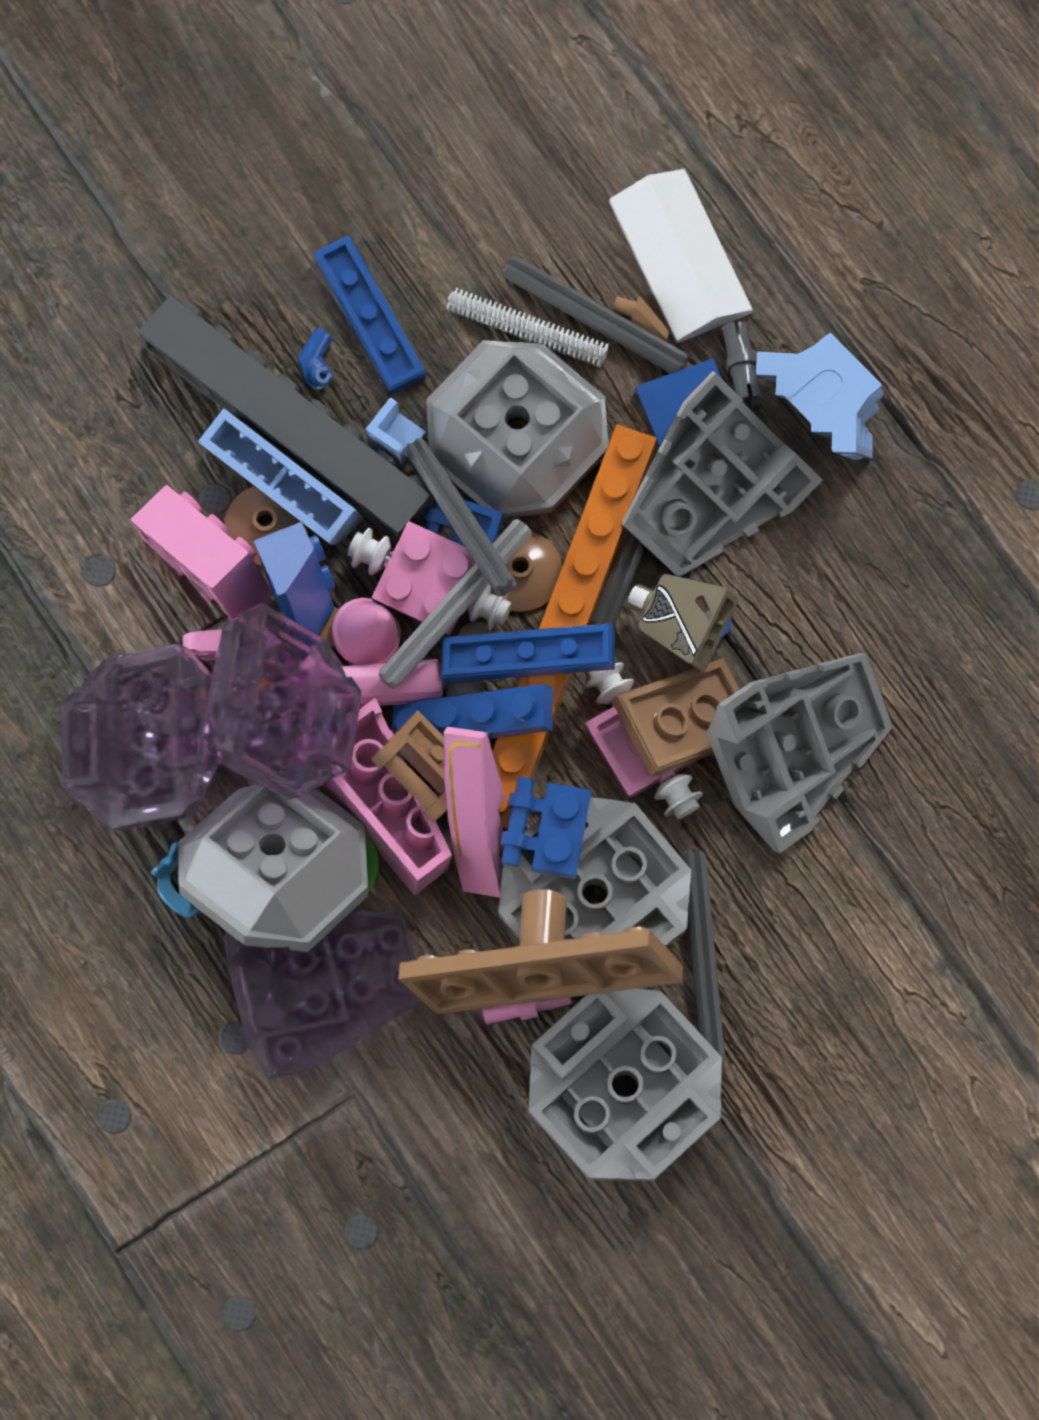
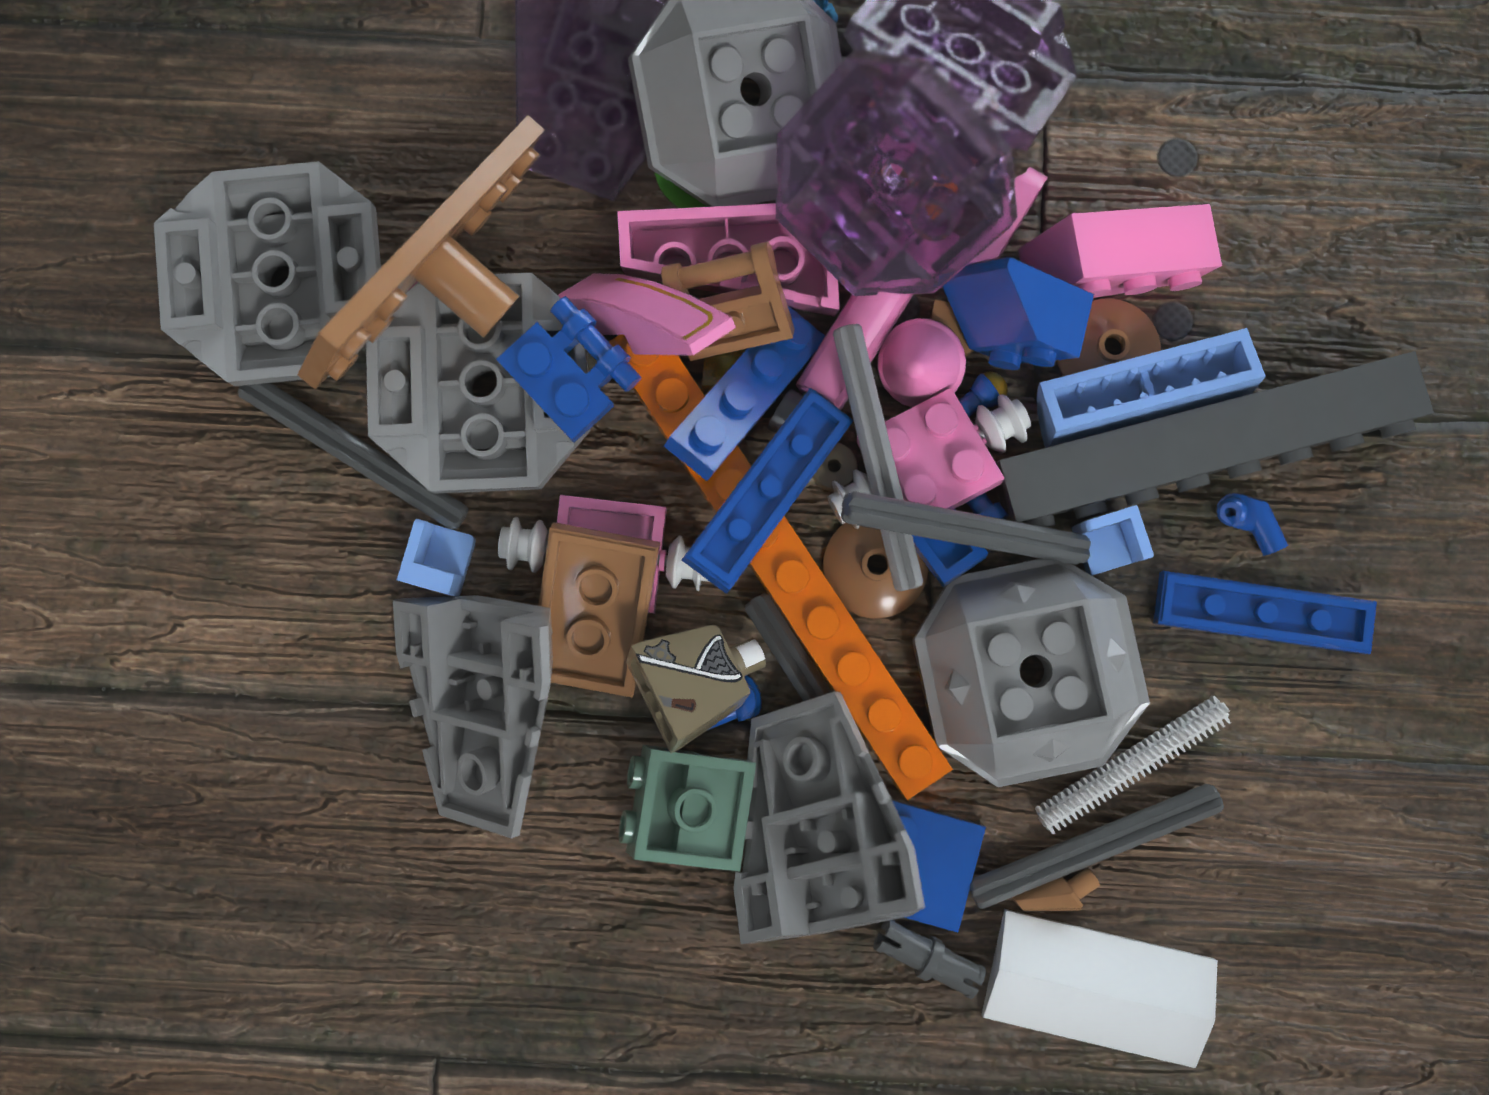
camera: 130 degrees right, 10 degrees up
light blue slope [756,333,883,460] -> none
none -> light blue panel [397,518,476,596]
none -> sand green plate [619,745,756,872]
none -> blue piece [959,372,1008,417]

